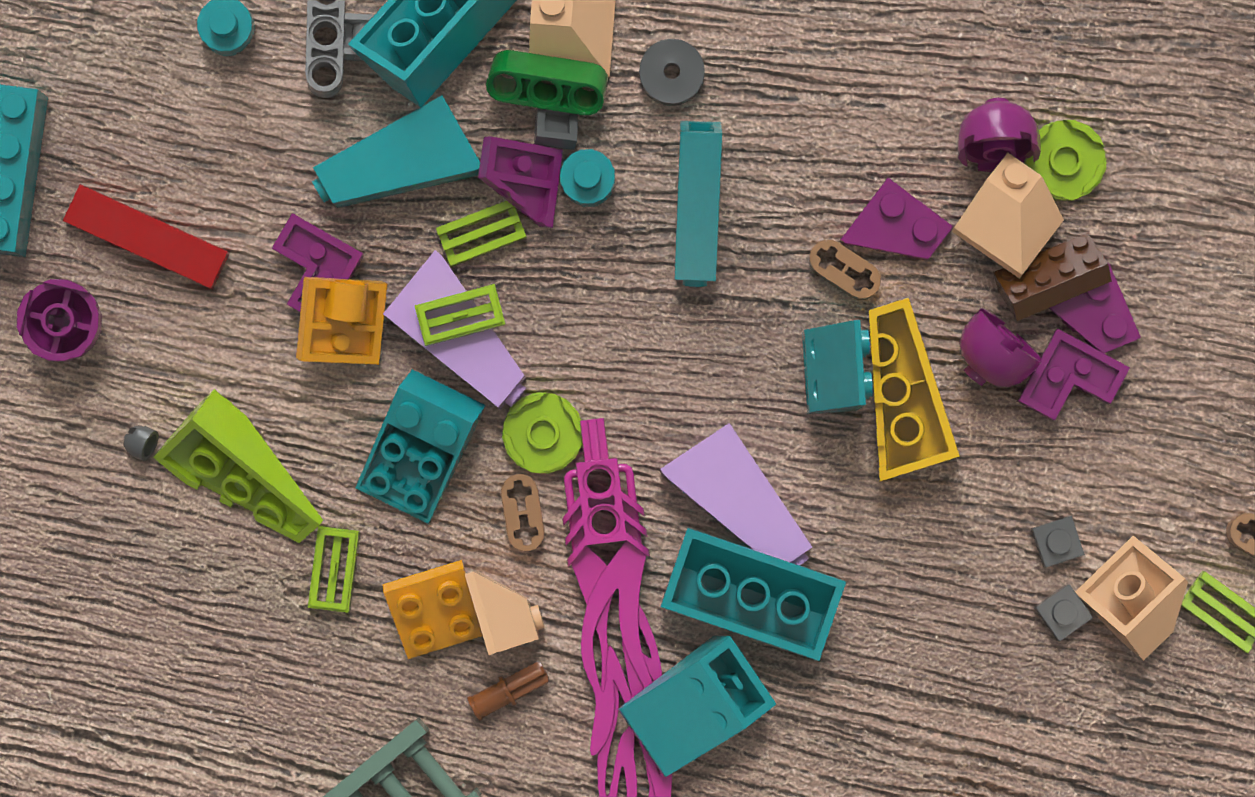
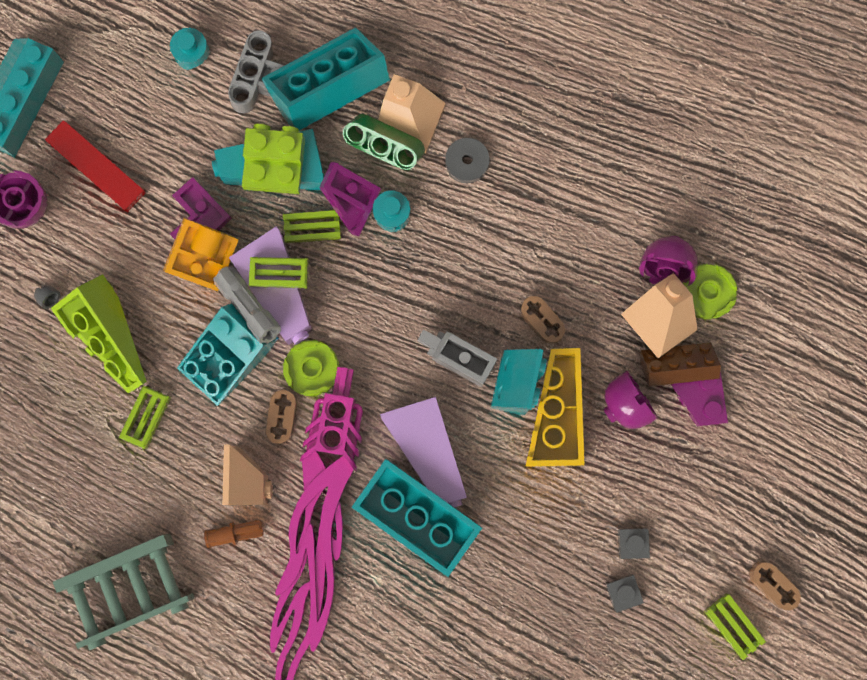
camera: 10 degrees right, 5 degrees down
light orange plate [382,560,483,659] -> none
dark grey plate [534,108,578,150] -> none
teal slope [618,635,776,777] -> none
teal slope [675,121,722,287] -> none
magenta wing [840,178,953,261] -> none
magenta plate [1016,328,1130,421] -> none
light nougat slope [1075,536,1188,661] -> none
none -> light grey axle [213,267,281,344]
none -> lime plate [242,124,305,194]
none -> light grey hinge [418,330,497,387]

